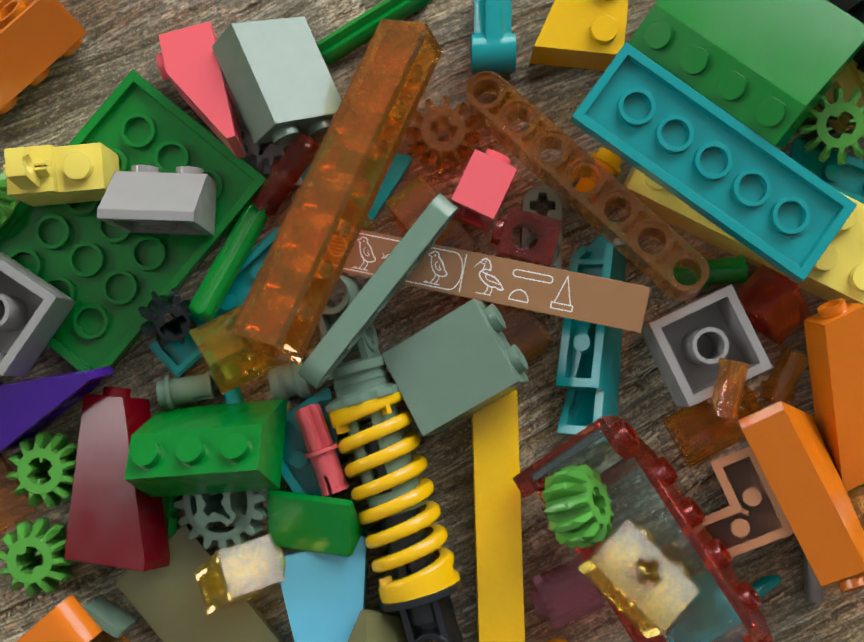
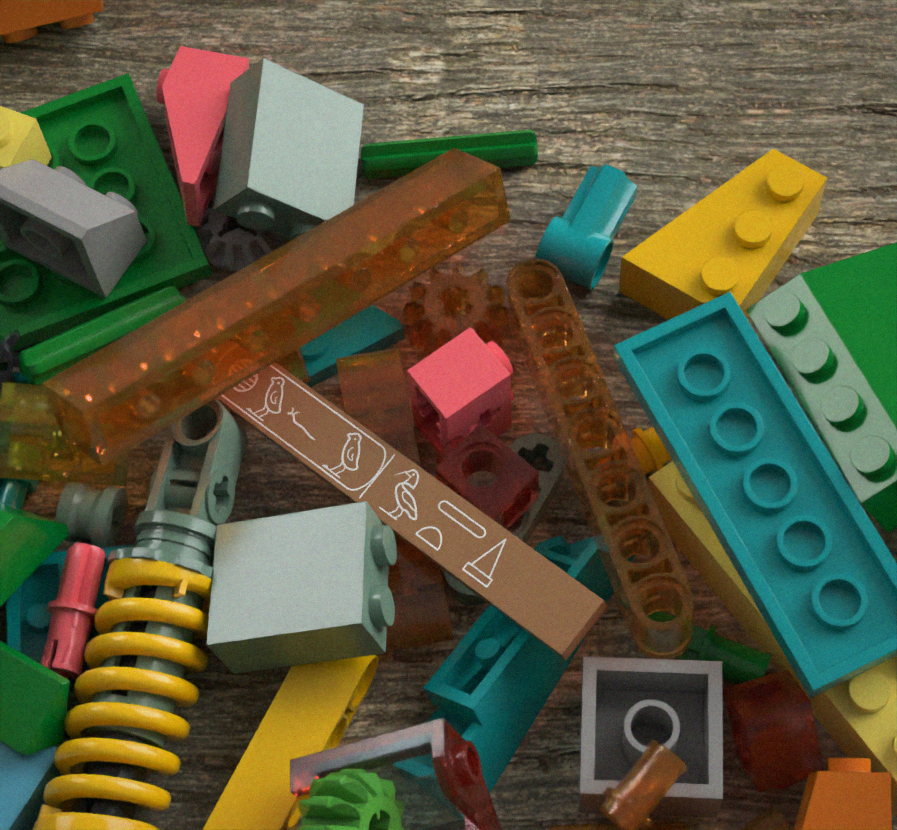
camera: 30 degrees right, 20 degrees down
clear red axle [252,134,320,215] -> none
sand green beam [298,194,459,389] -> none

